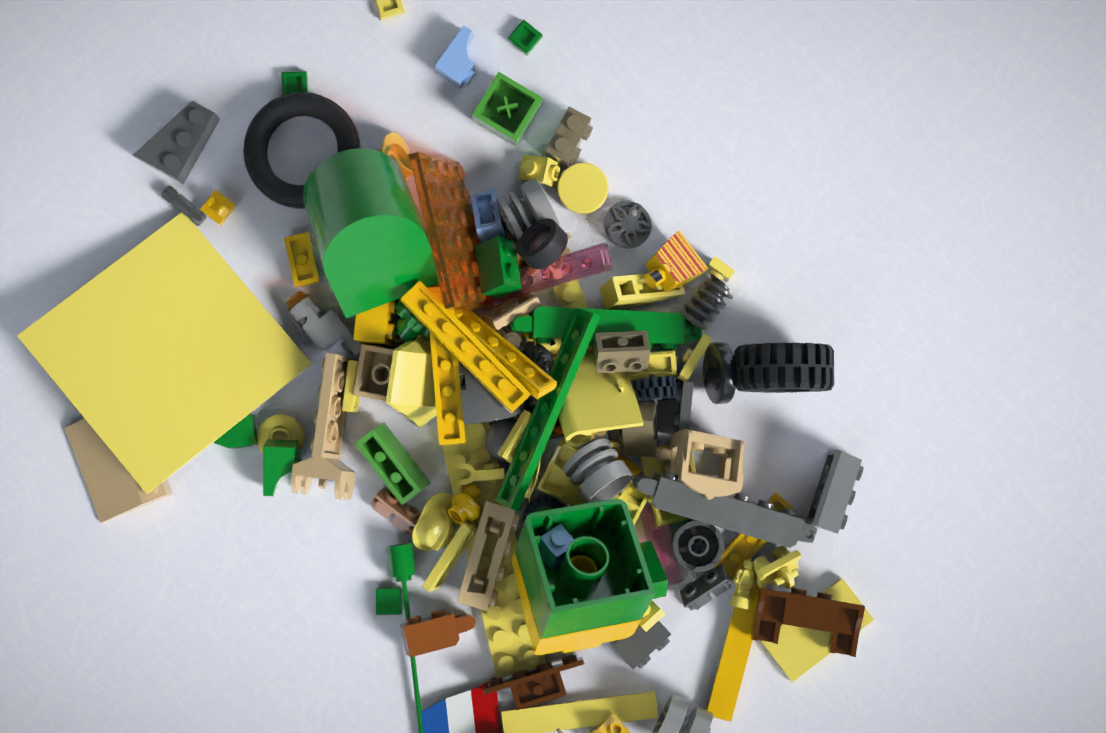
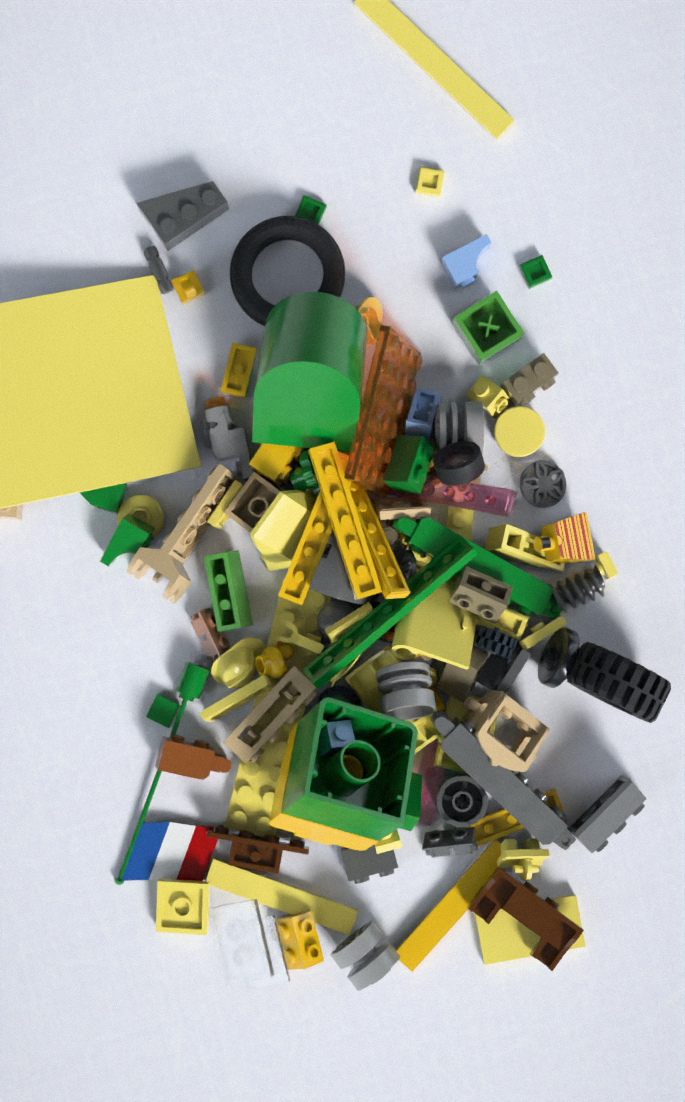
camera: 25 degrees right, 0 degrees up
light yellow piece [729,559,756,610] -> none

